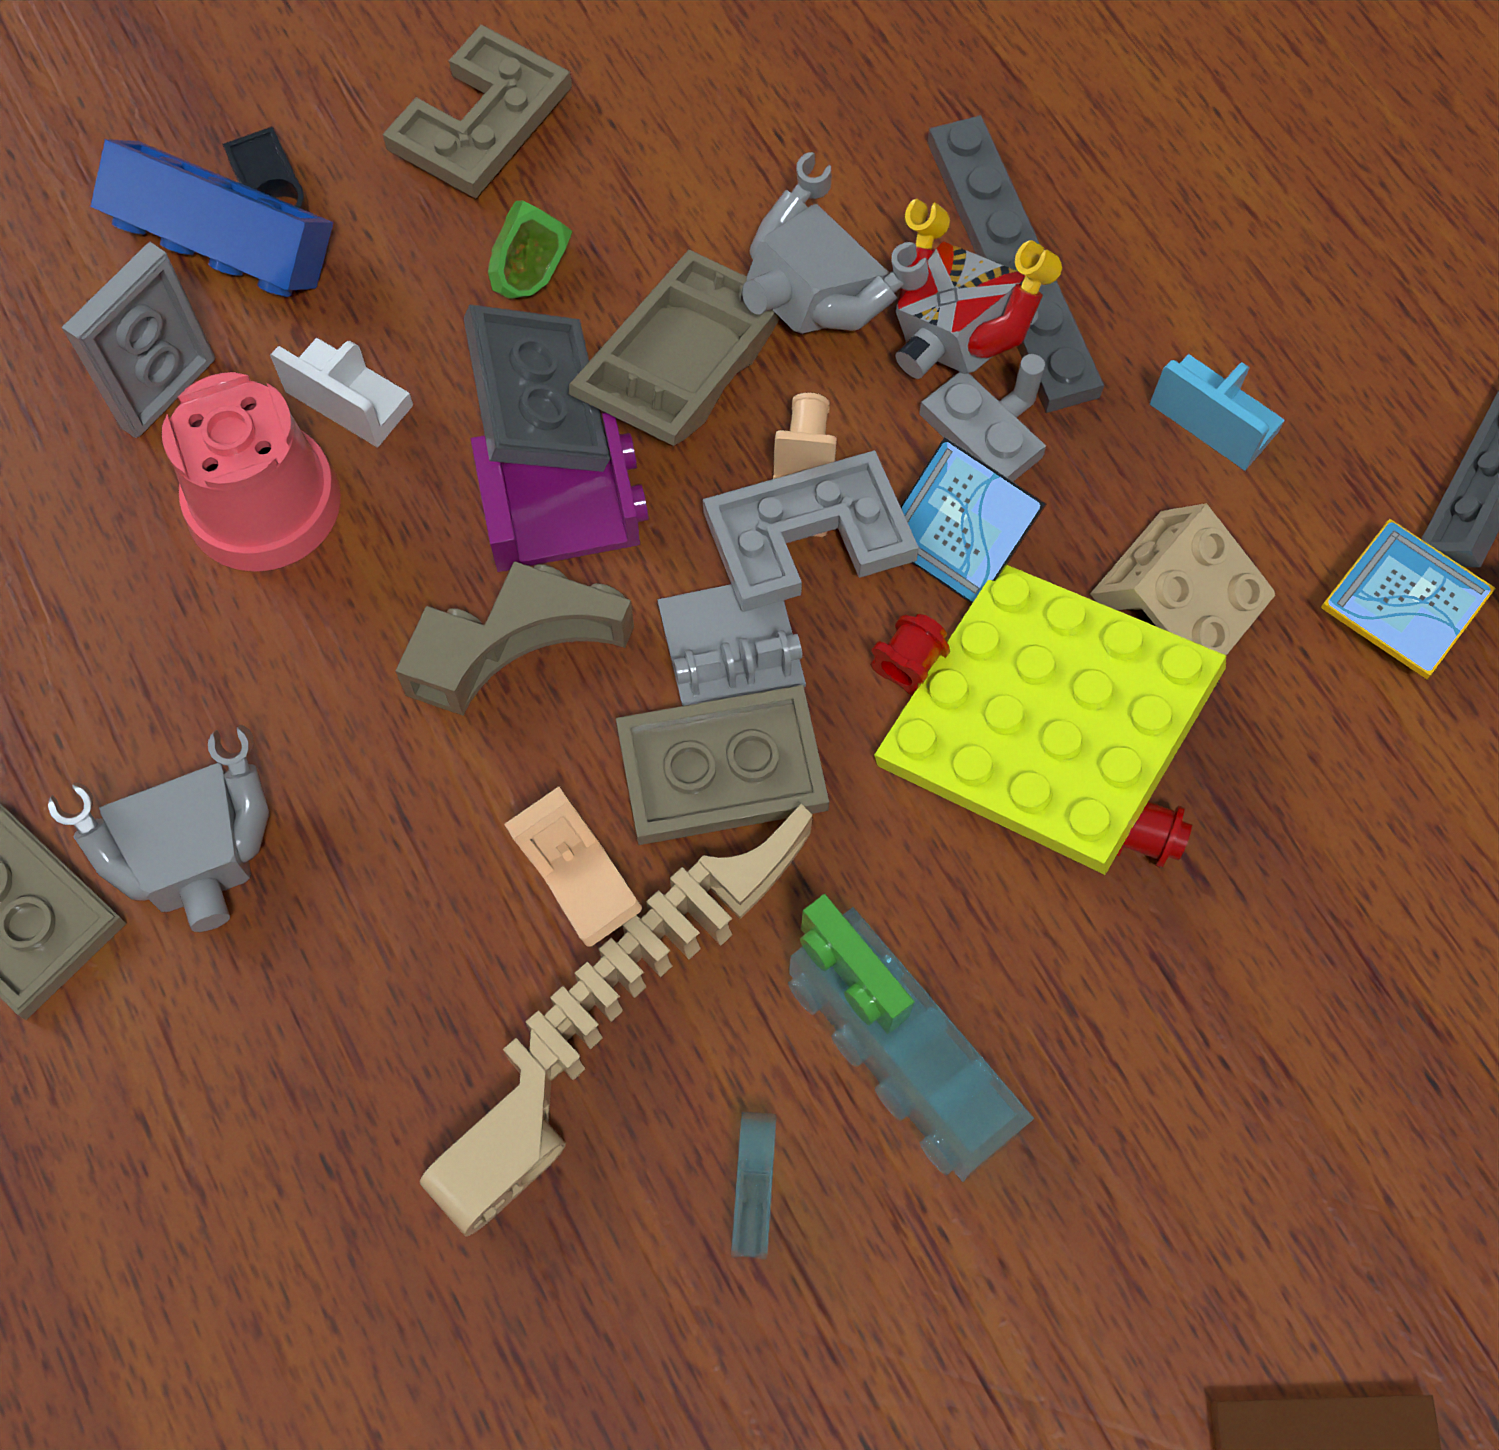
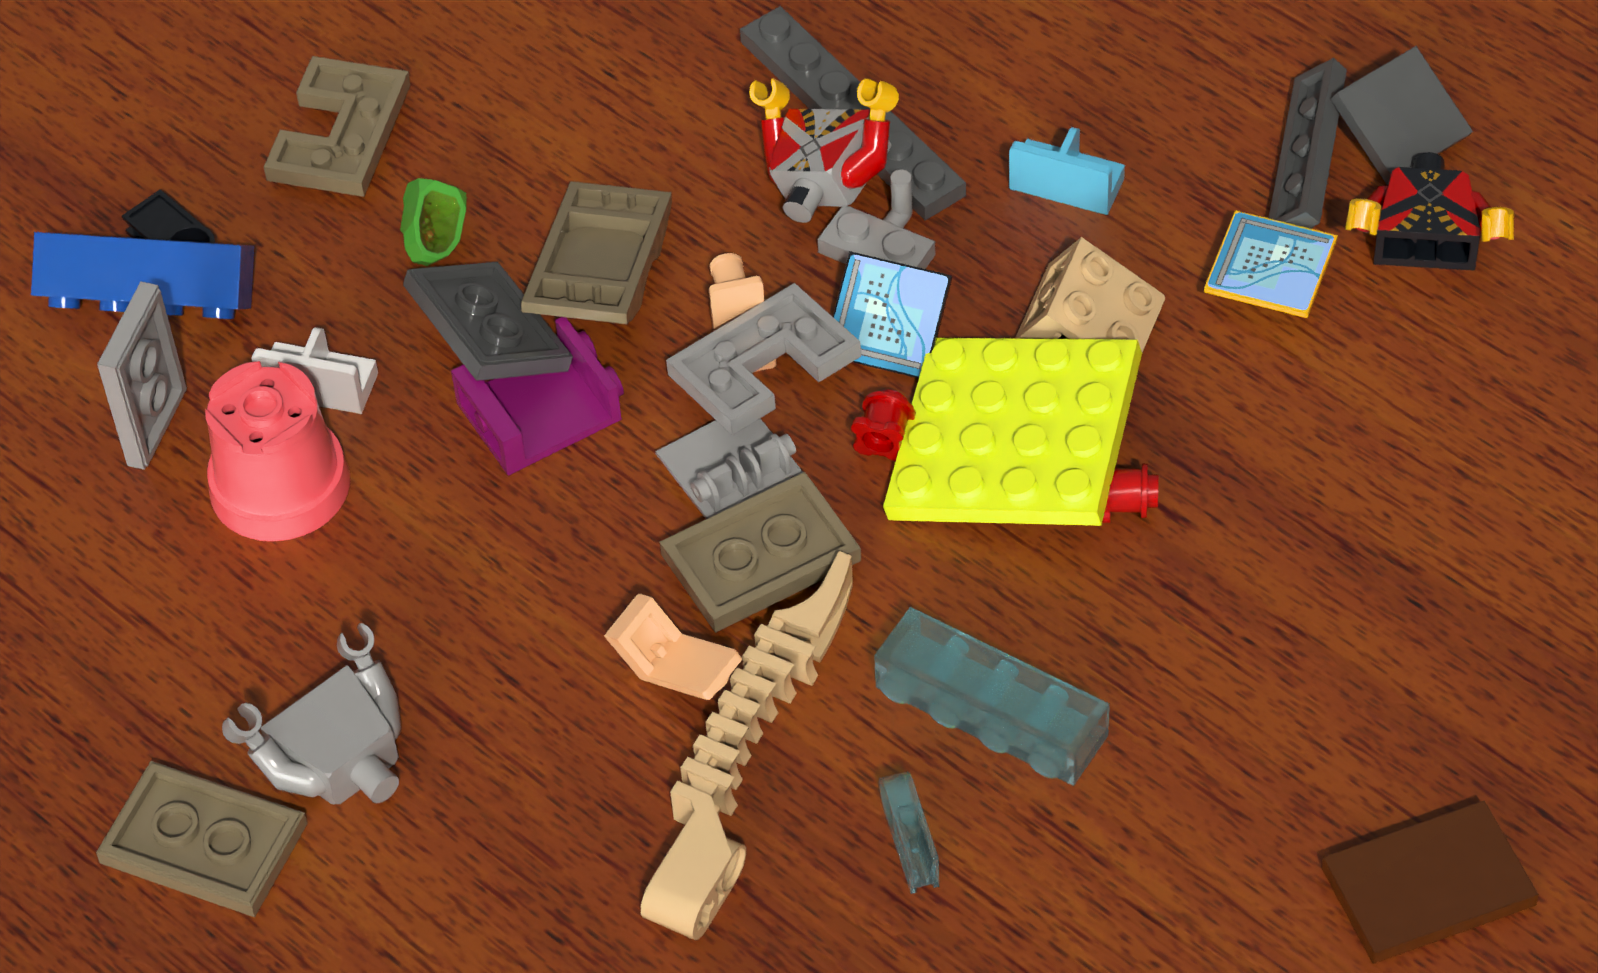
camera: 15 degrees left, 15 degrees down
dark tan arch [395,562,634,716] -> none
light grey torso [742,152,929,334] -> none
bright green plate [800,894,915,1035] -> none

